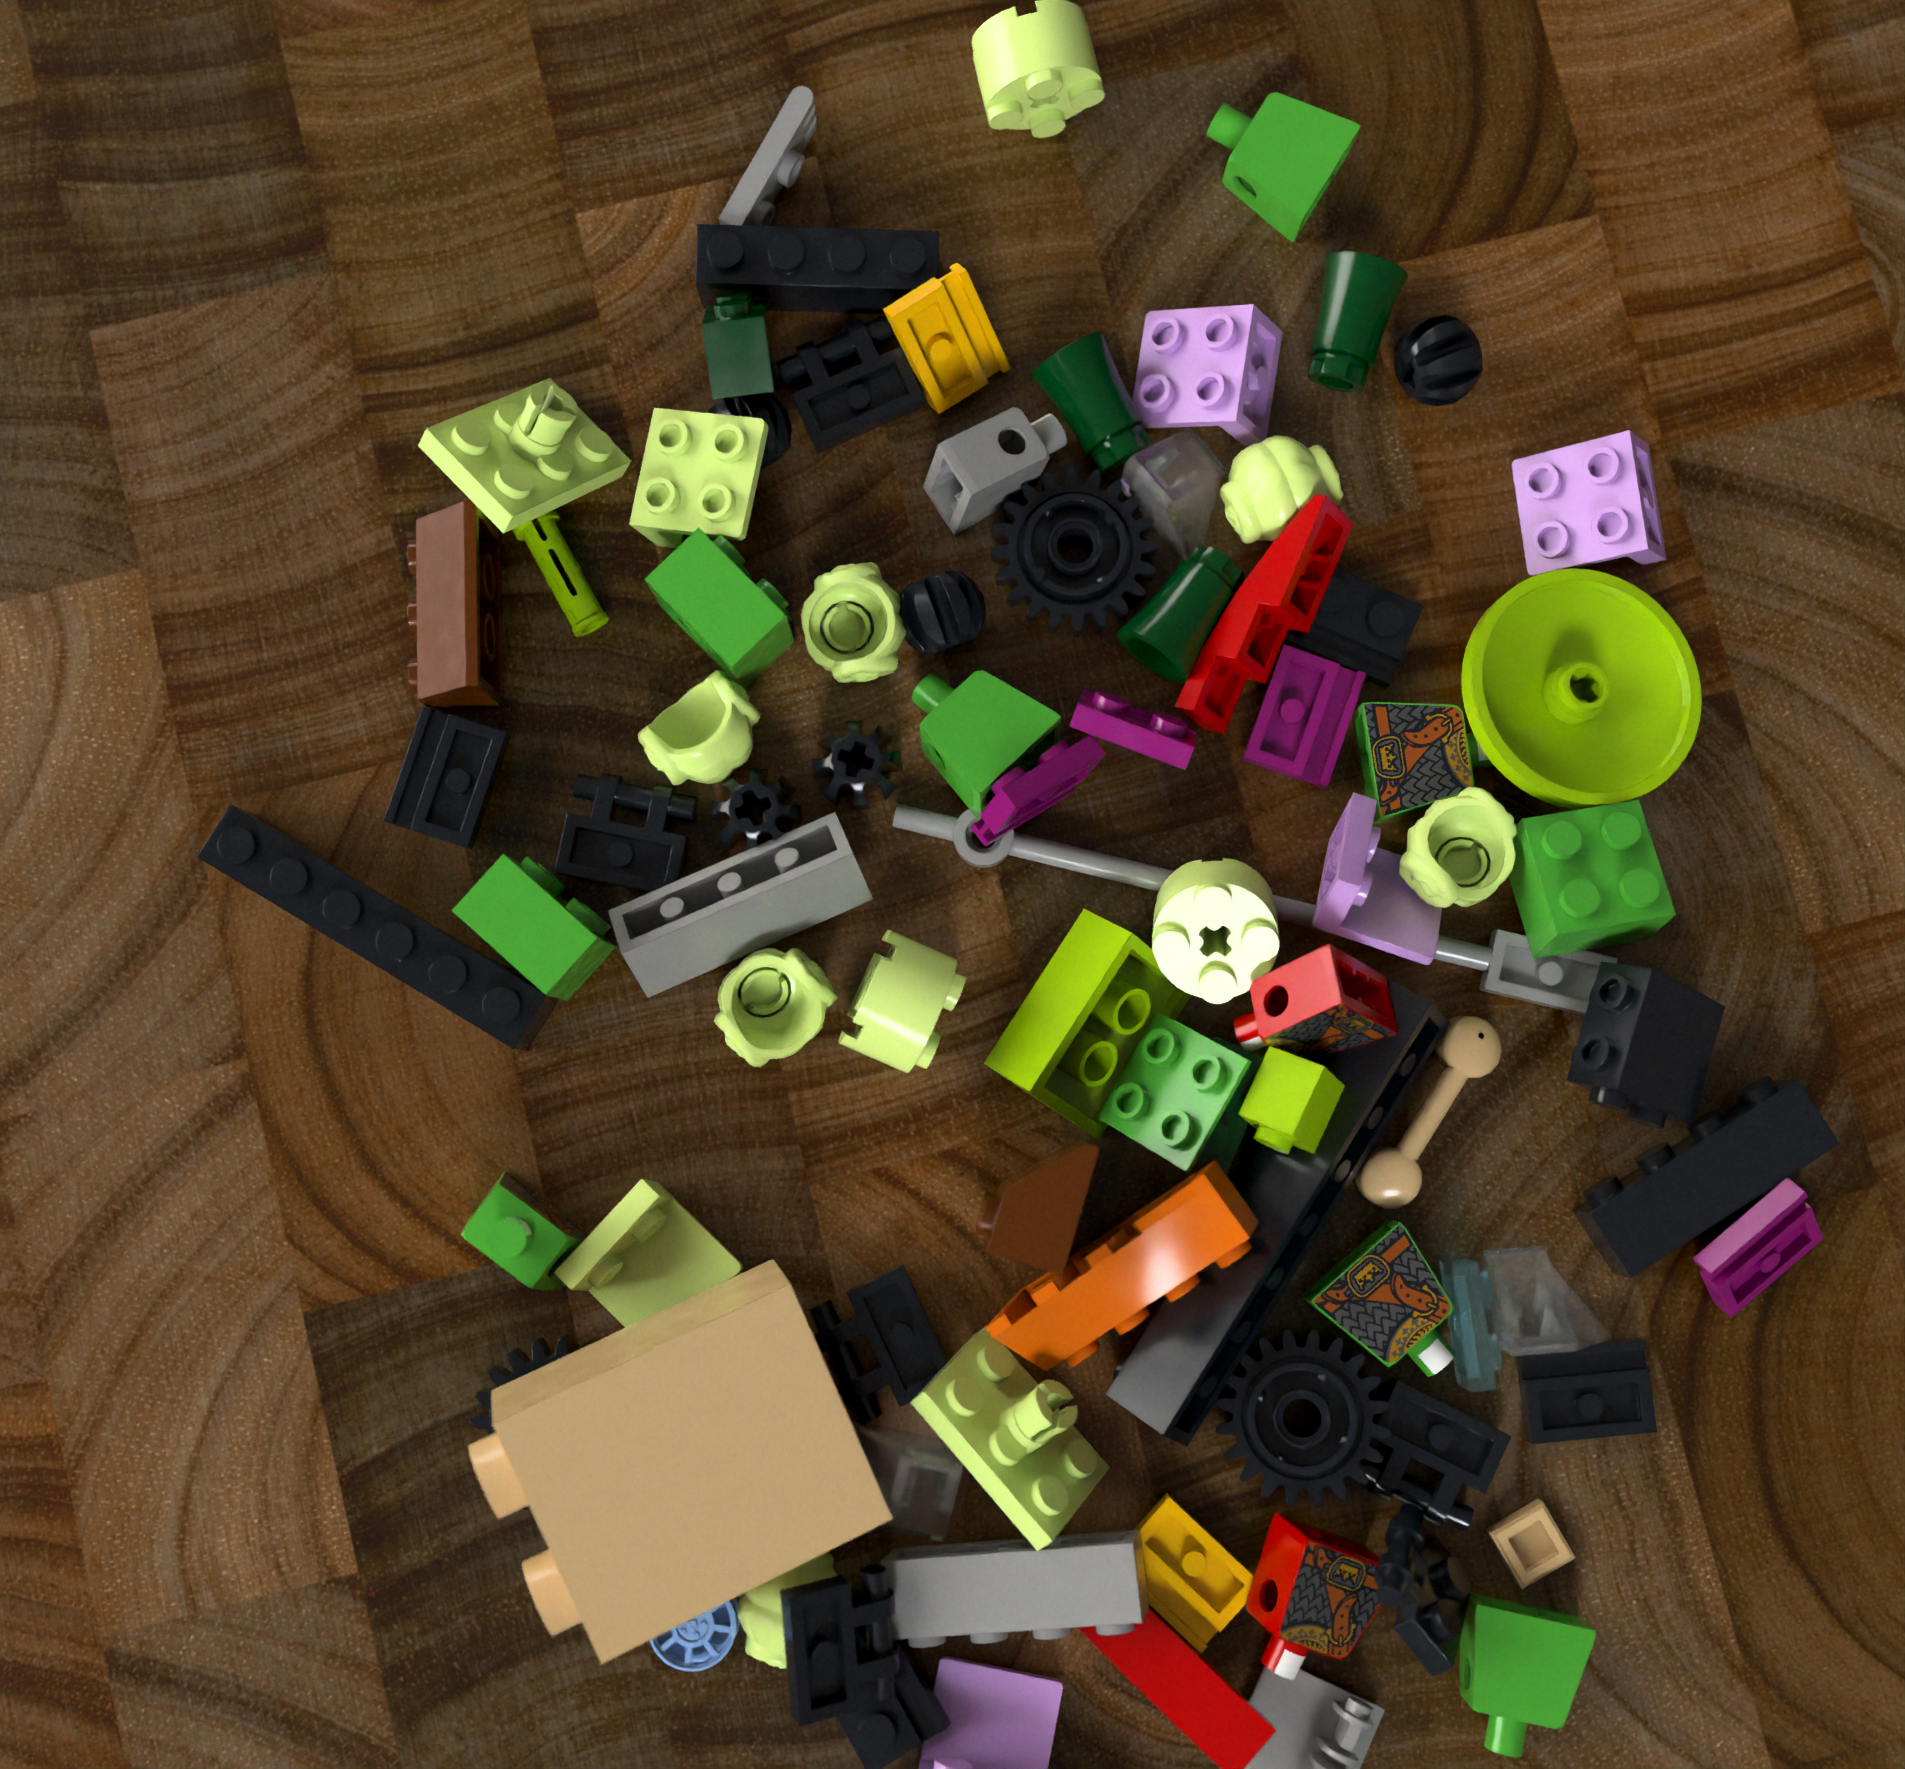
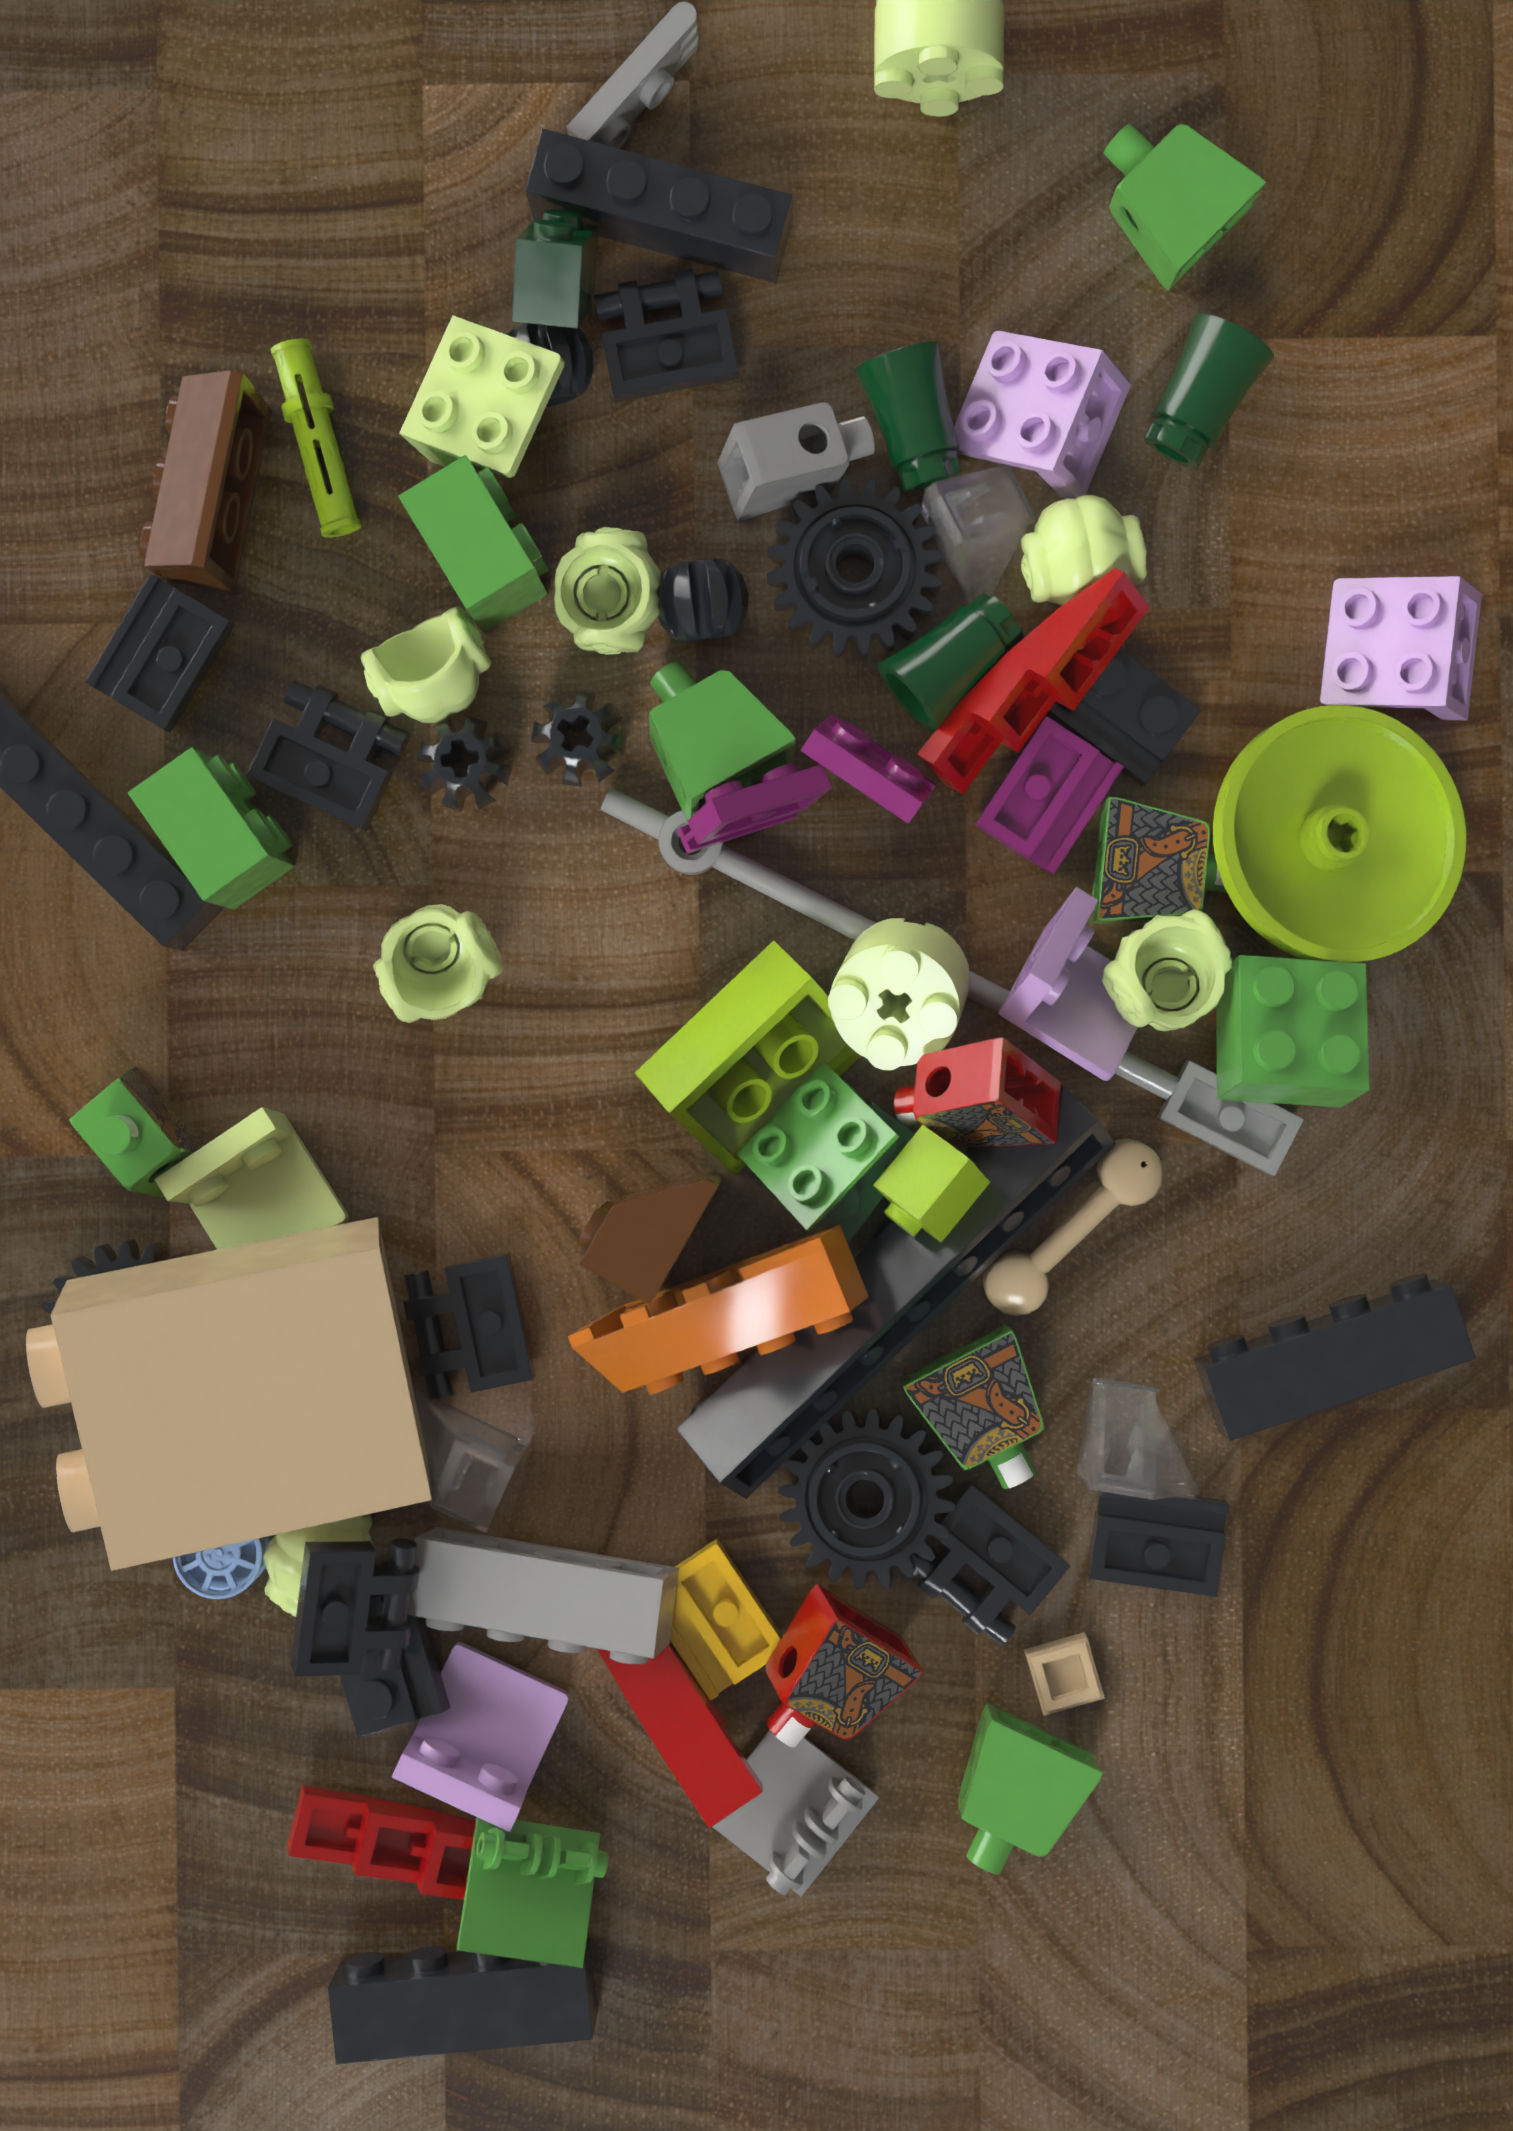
camera: 15 degrees right, 5 degrees up
yellowish green plate [418,378,631,533] -> none
light grey brick [608,812,873,998] -> none
yellowish green brick [838,929,966,1073] -> none
yellow plate [883,263,1011,414] -> none
yellowish green plate [910,1325,1110,1551] -> none
black plate [1374,1504,1473,1677] -> none
black piece [1394,315,1483,406] -> none
clear light blue plate [1439,1258,1502,1392] -> none
black brick [1566,961,1726,1129] -> none
magenta plate [1693,1178,1823,1318] -> none

